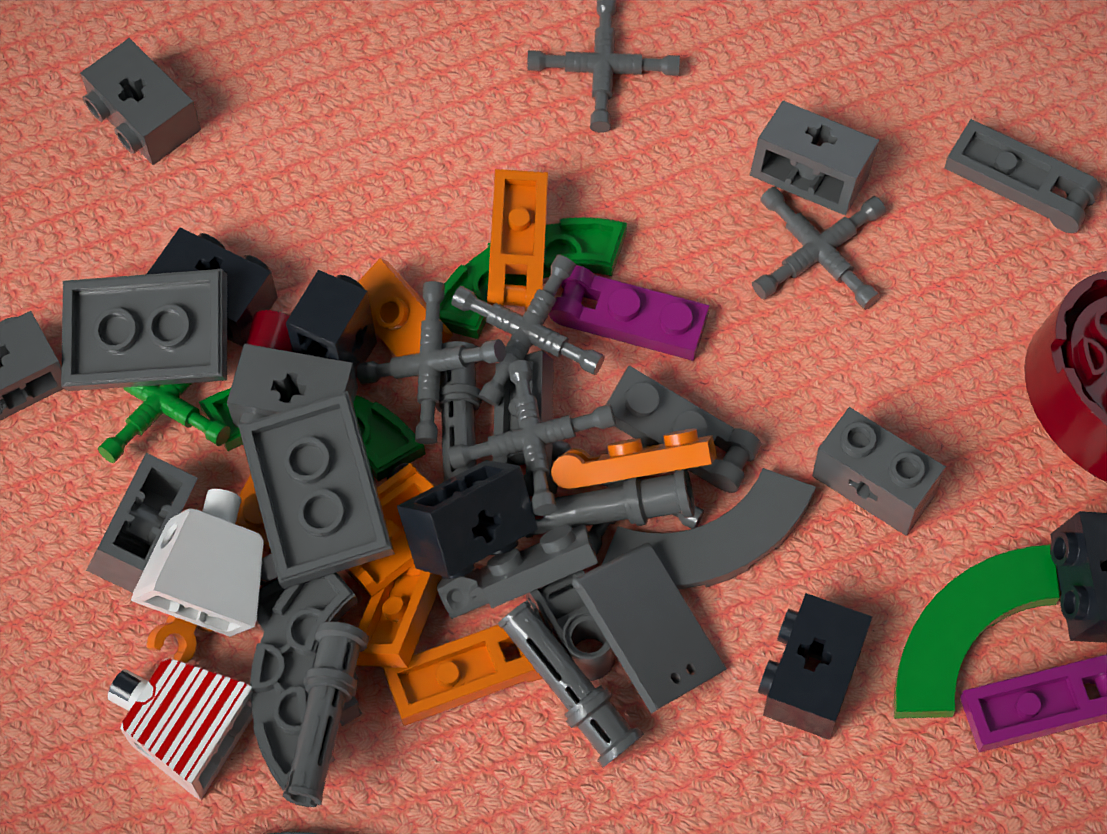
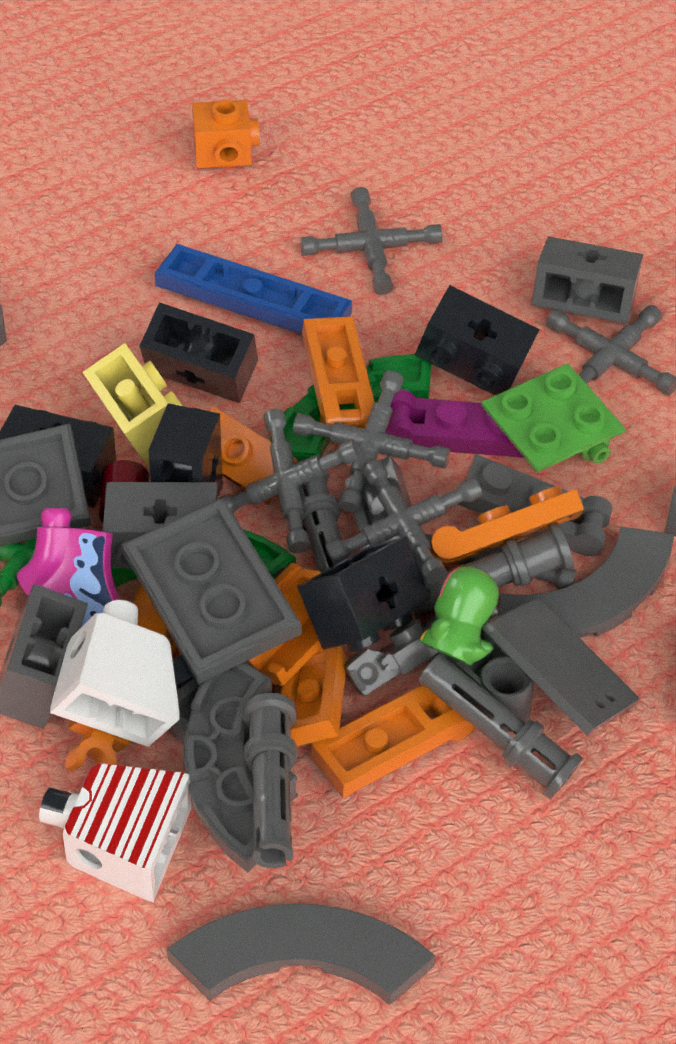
camera: 15 degrees left, 15 degrees down
none -> dark pink arm [17,508,120,627]
none -> light yellow brick [82,343,182,469]
none -> black brick [139,302,258,403]
none -> blue plate [155,244,352,334]
none -> black brick [415,285,540,395]
none -> bright green animal [419,566,499,666]
none -> bright green hinge [481,363,626,473]

